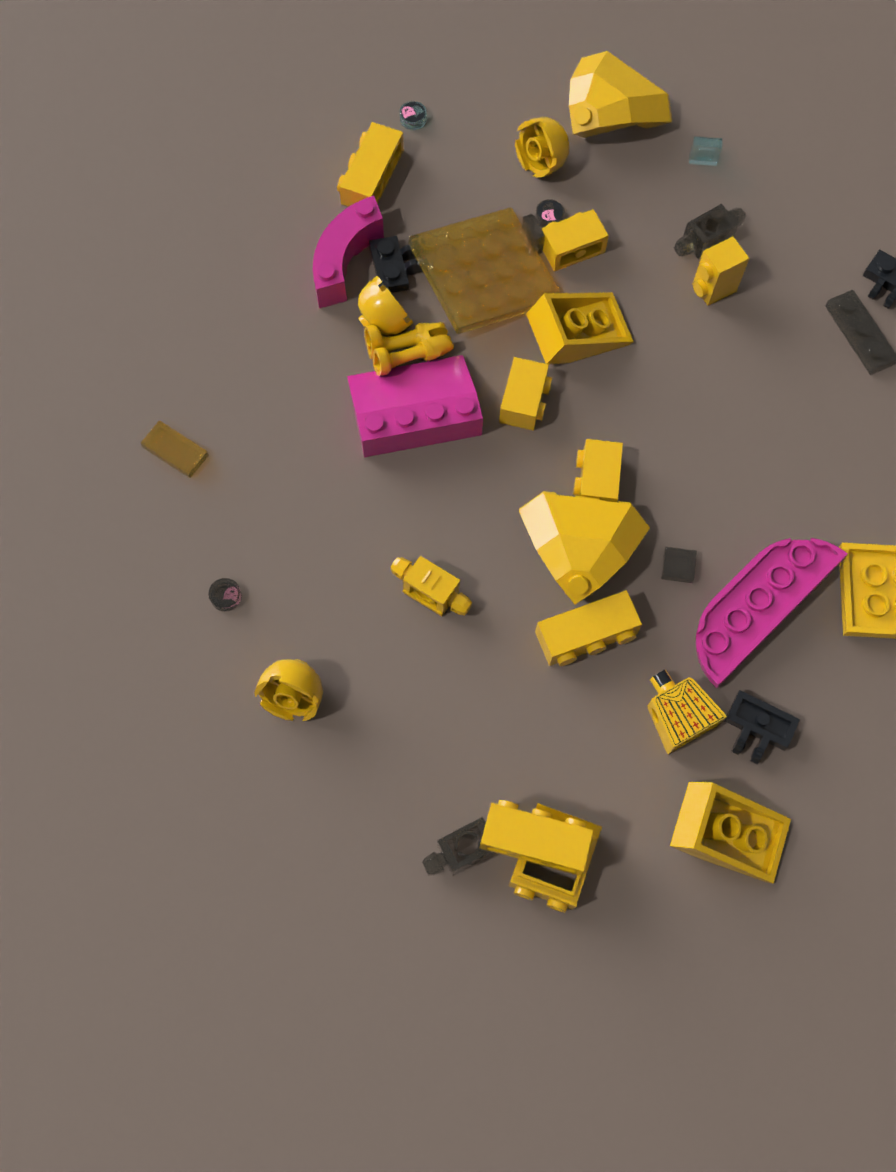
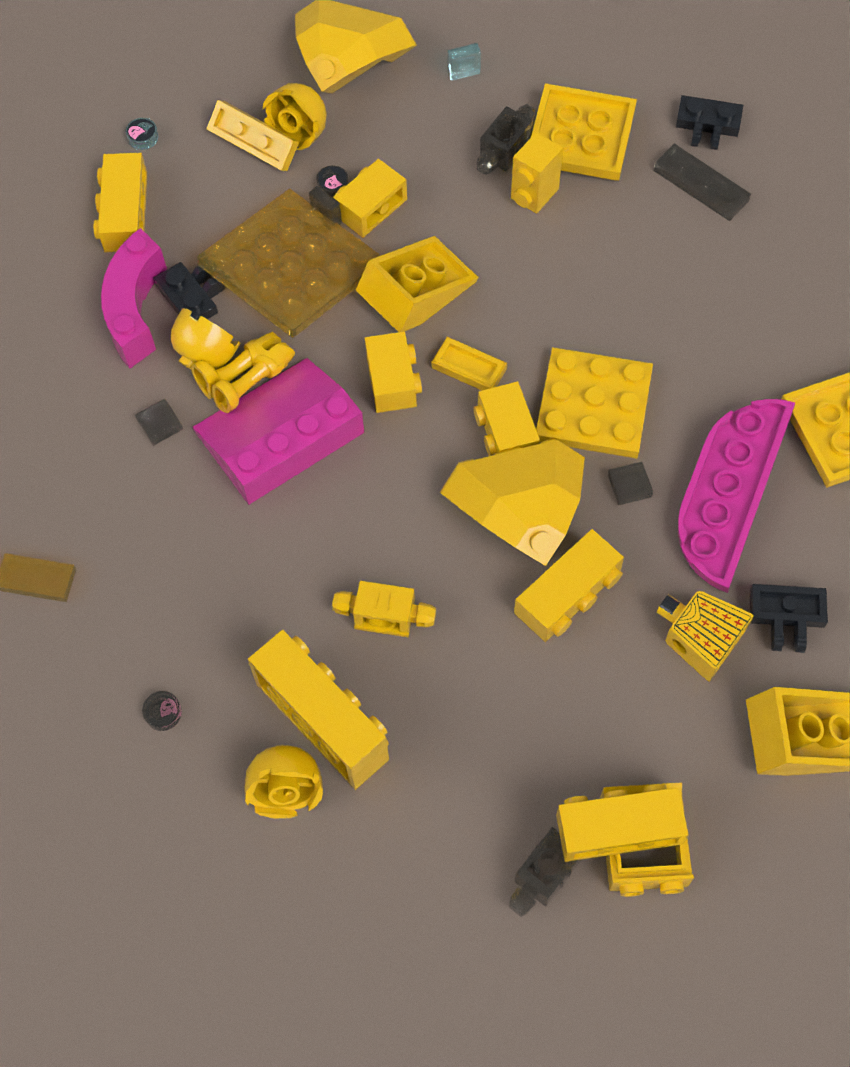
camera: 20 degrees left, 5 degrees down
none -> clear smoke tile [135,399,183,446]
none -> yellow plate [207,100,299,171]
none -> yellow brick [248,629,389,790]
none -> yellow tile [431,337,507,391]
none -> yellow plate [531,83,637,181]
none -> yellow plate [536,347,653,459]

